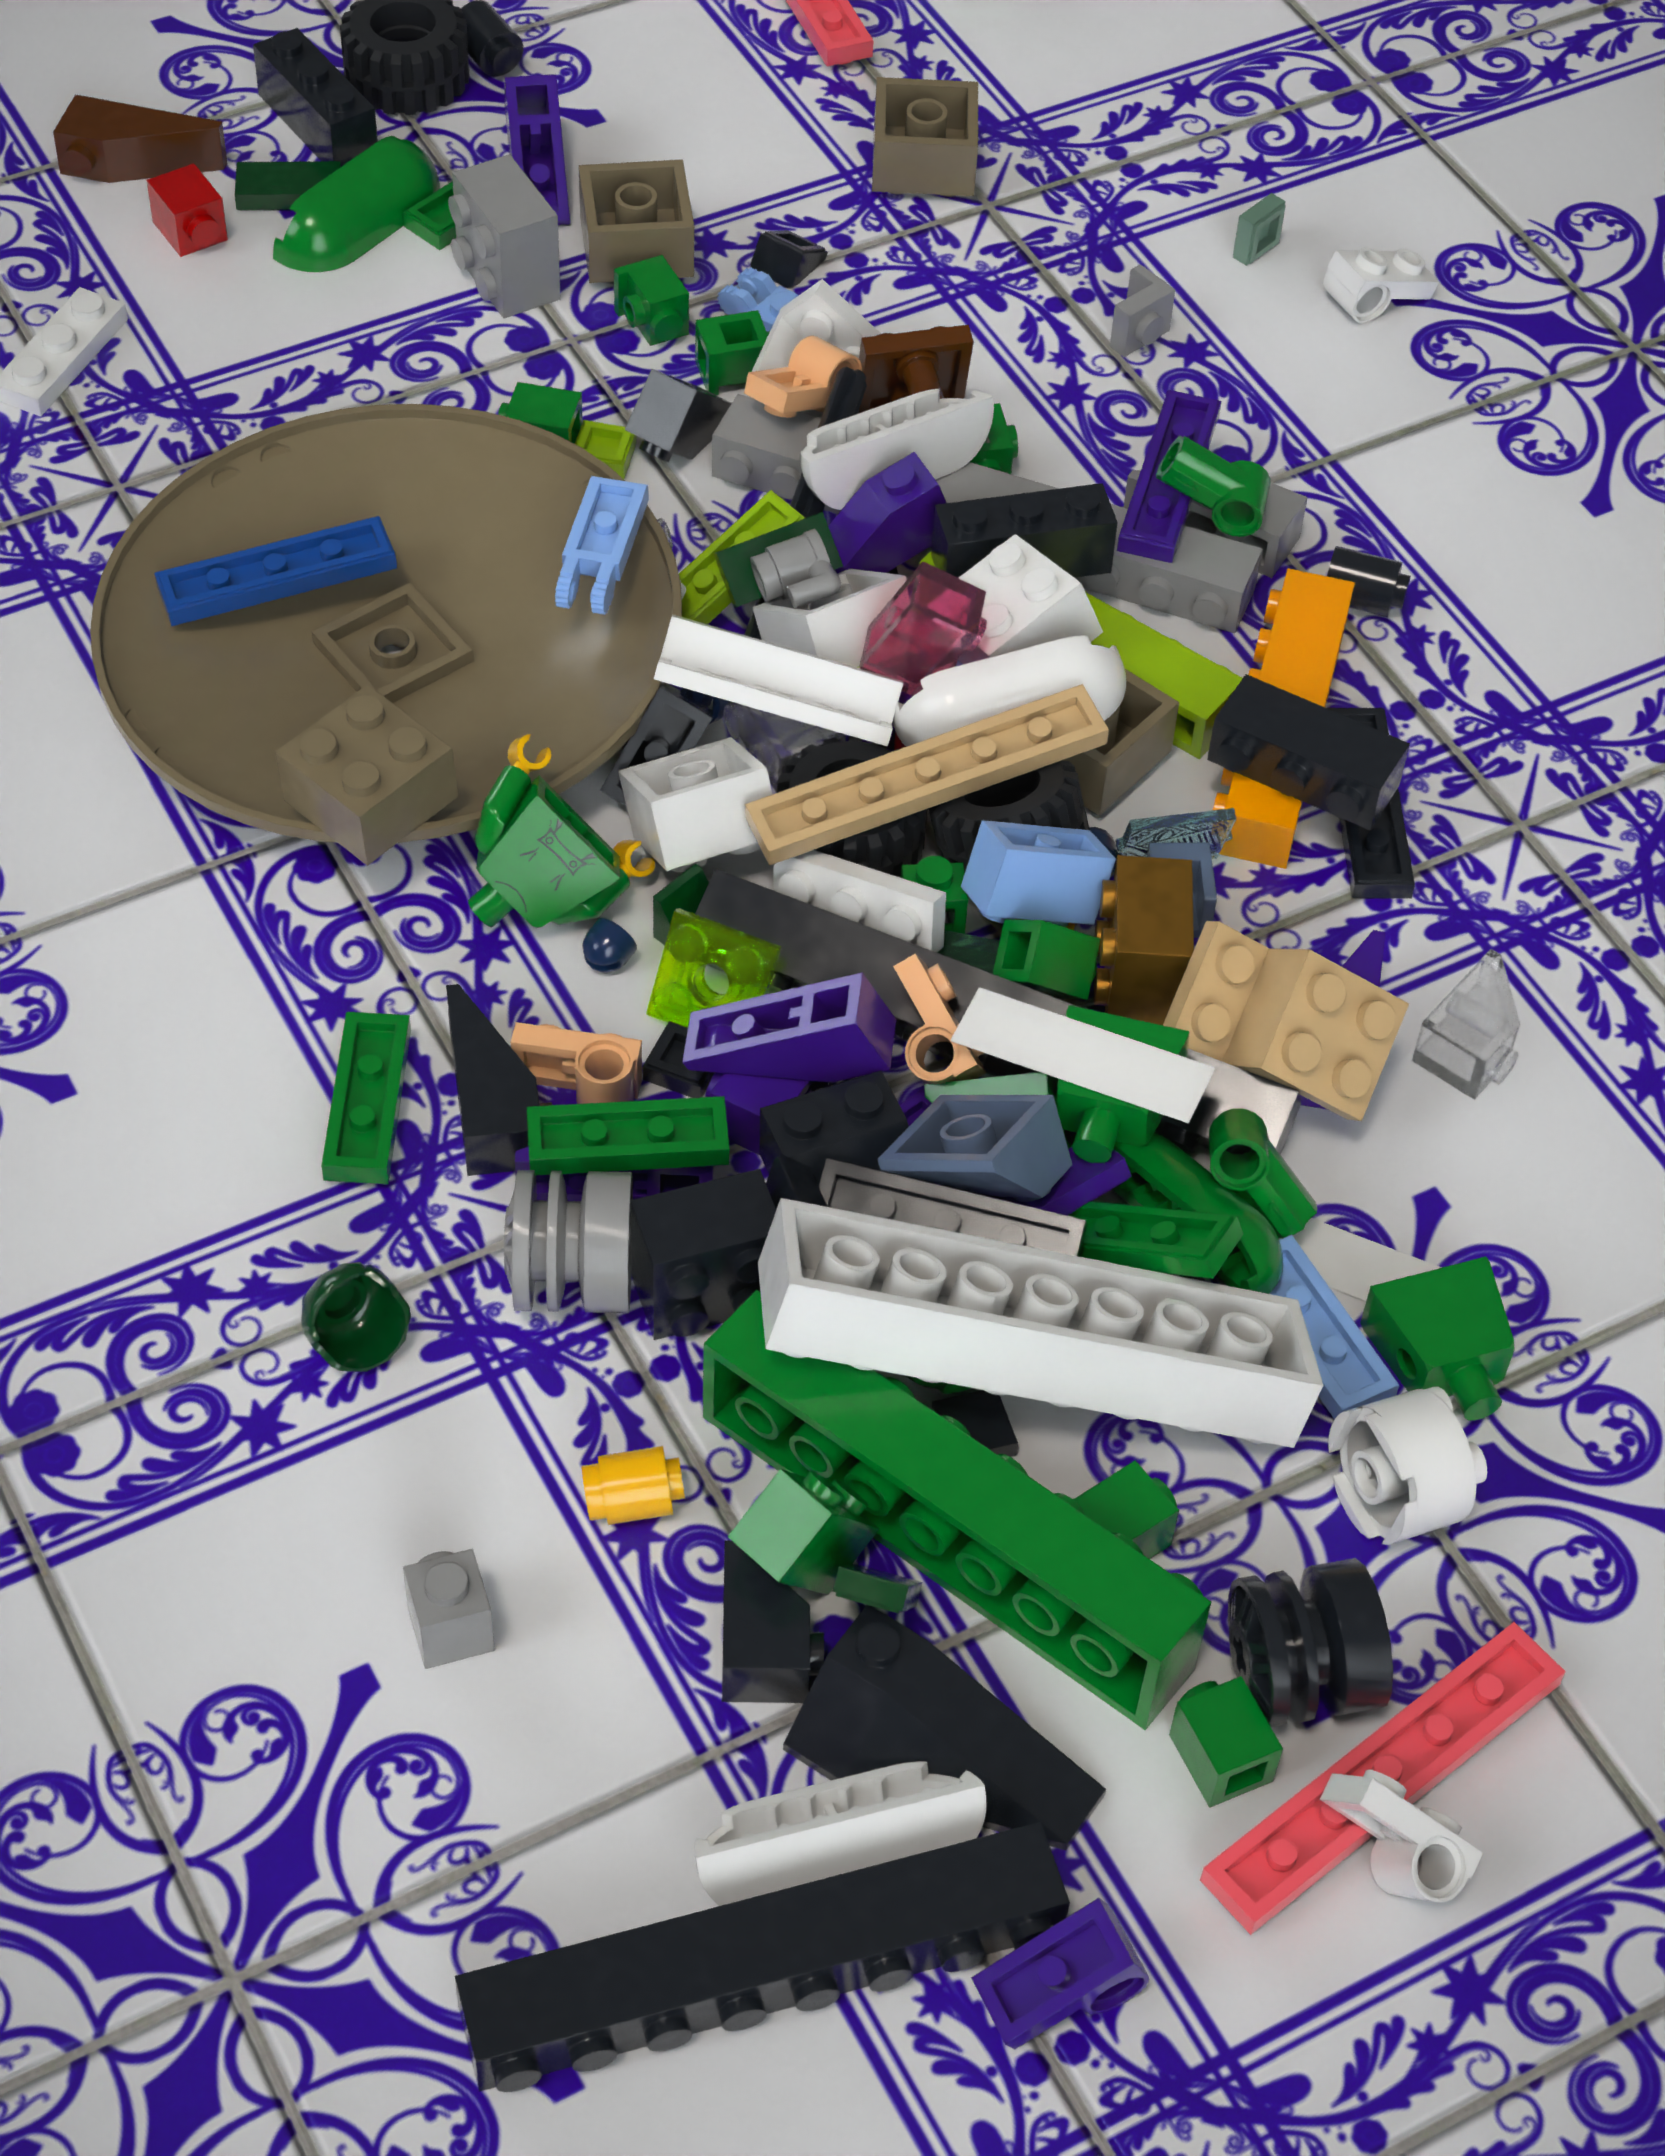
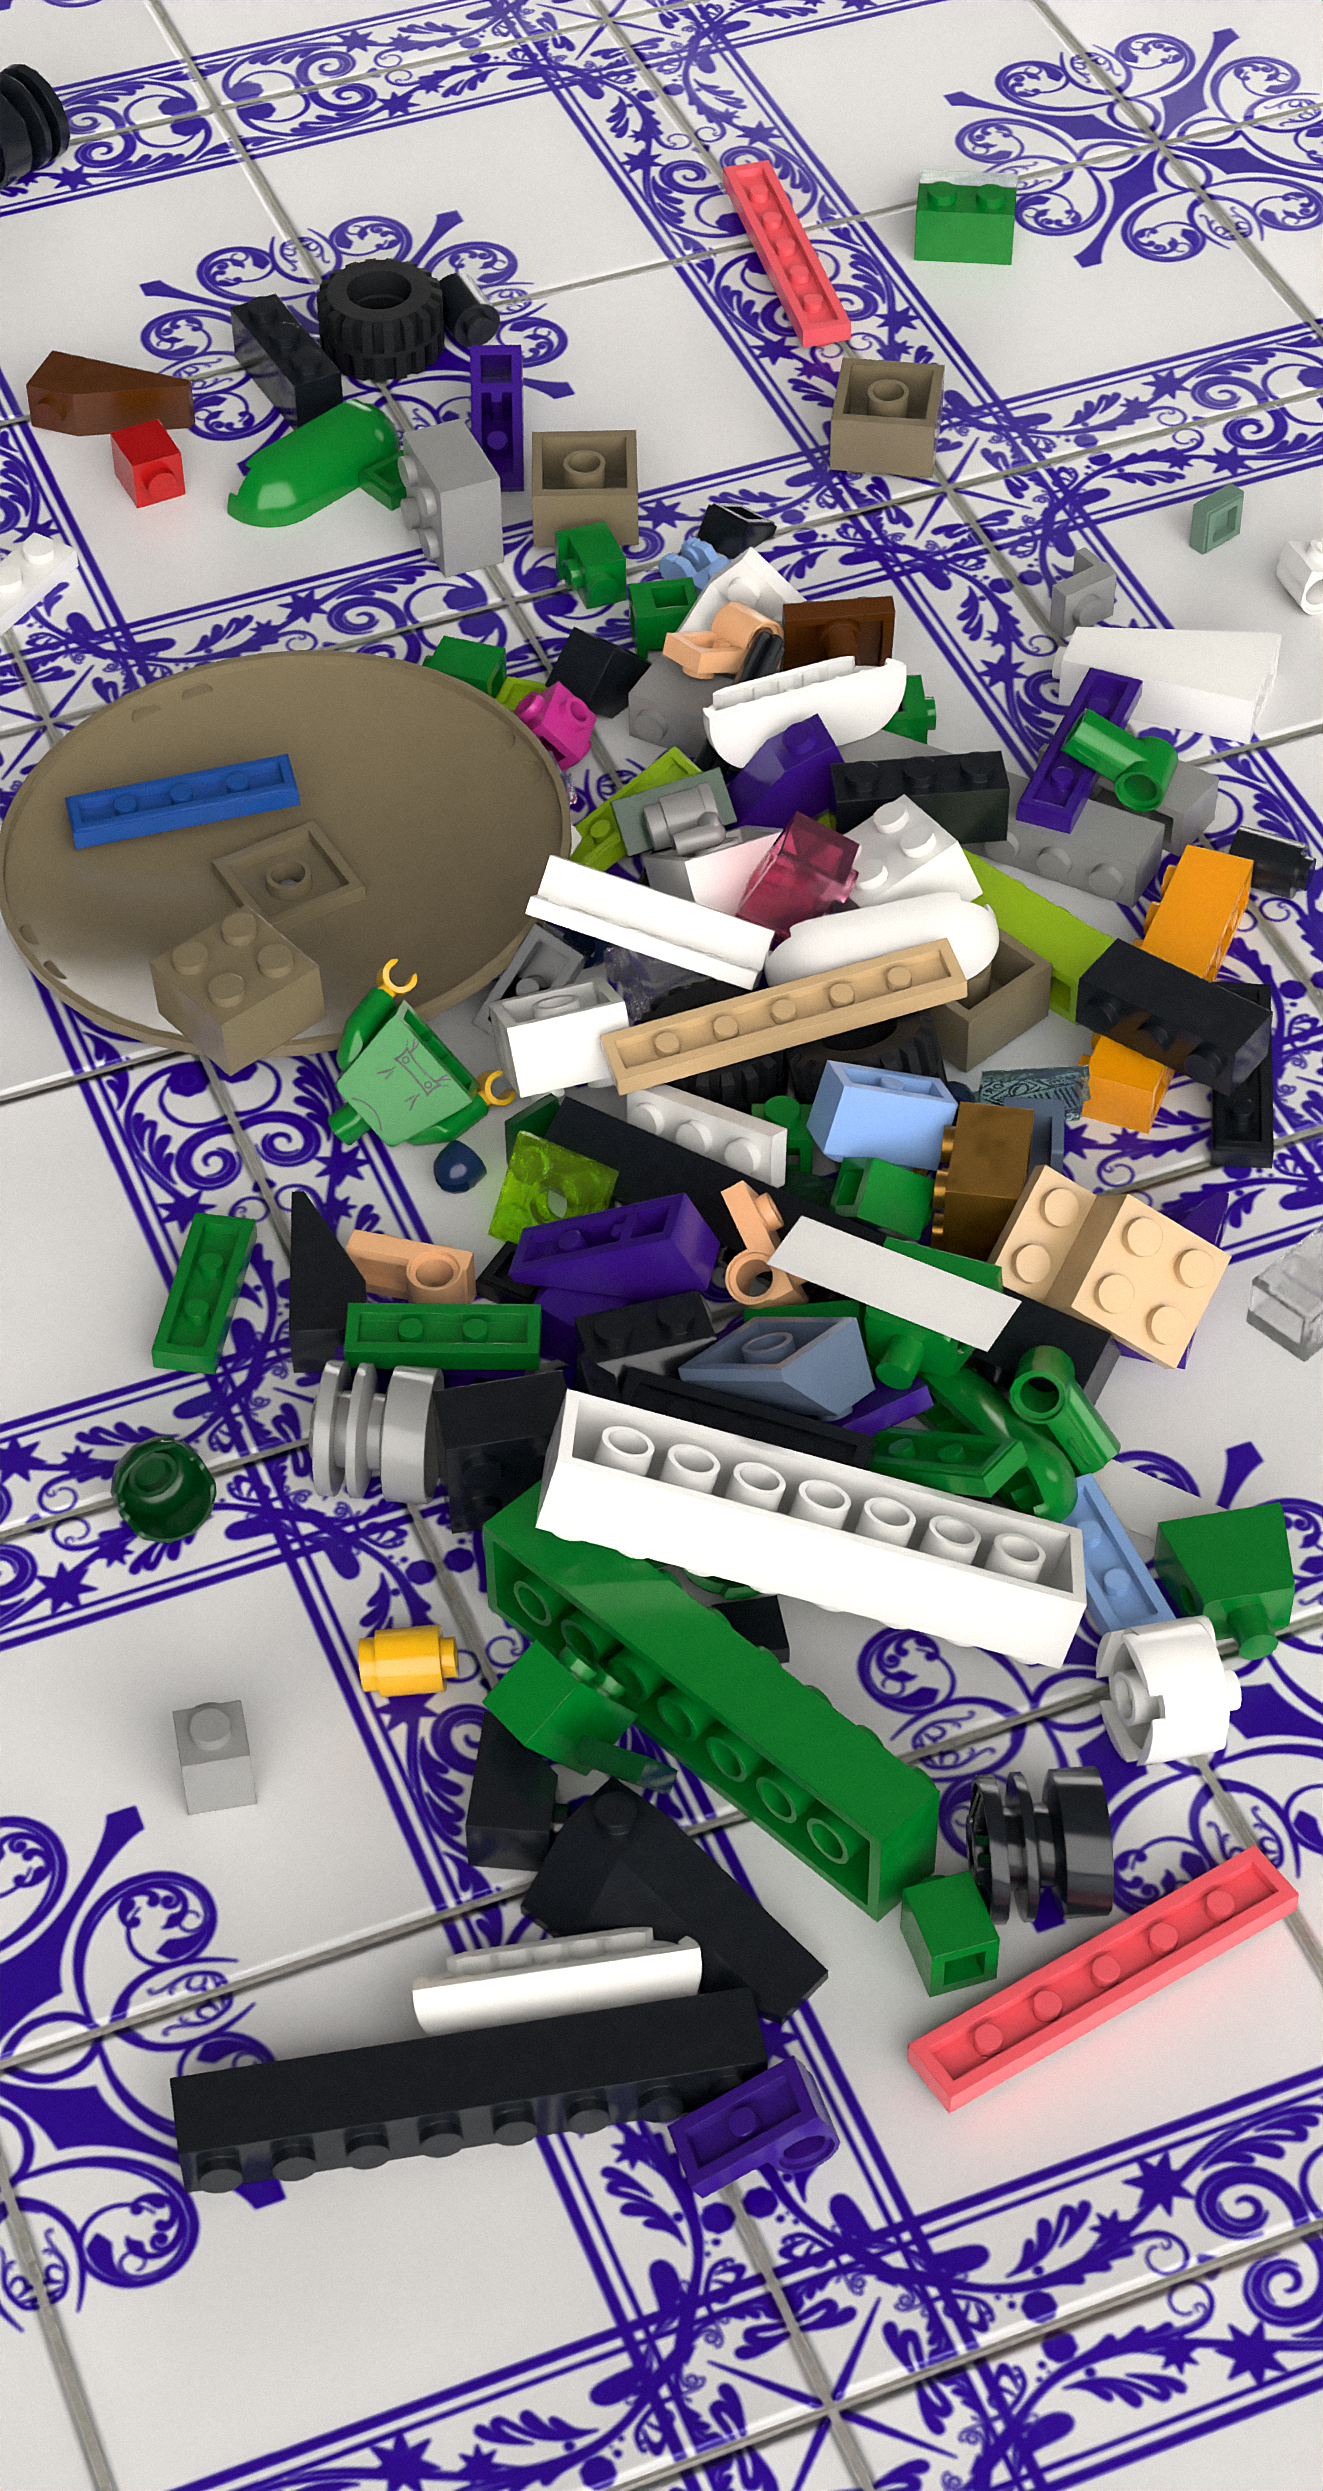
camera: 10 degrees right, 5 degrees down
dark green tile [235,161,341,210] -> none
light blue hinge [555,476,649,615] -> none
green brick [1073,1460,1179,1559] -> none
white plate [1319,1770,1483,1902] -> none
none -> dark pink brick [514,681,597,774]
none -> white slope [1052,627,1281,744]

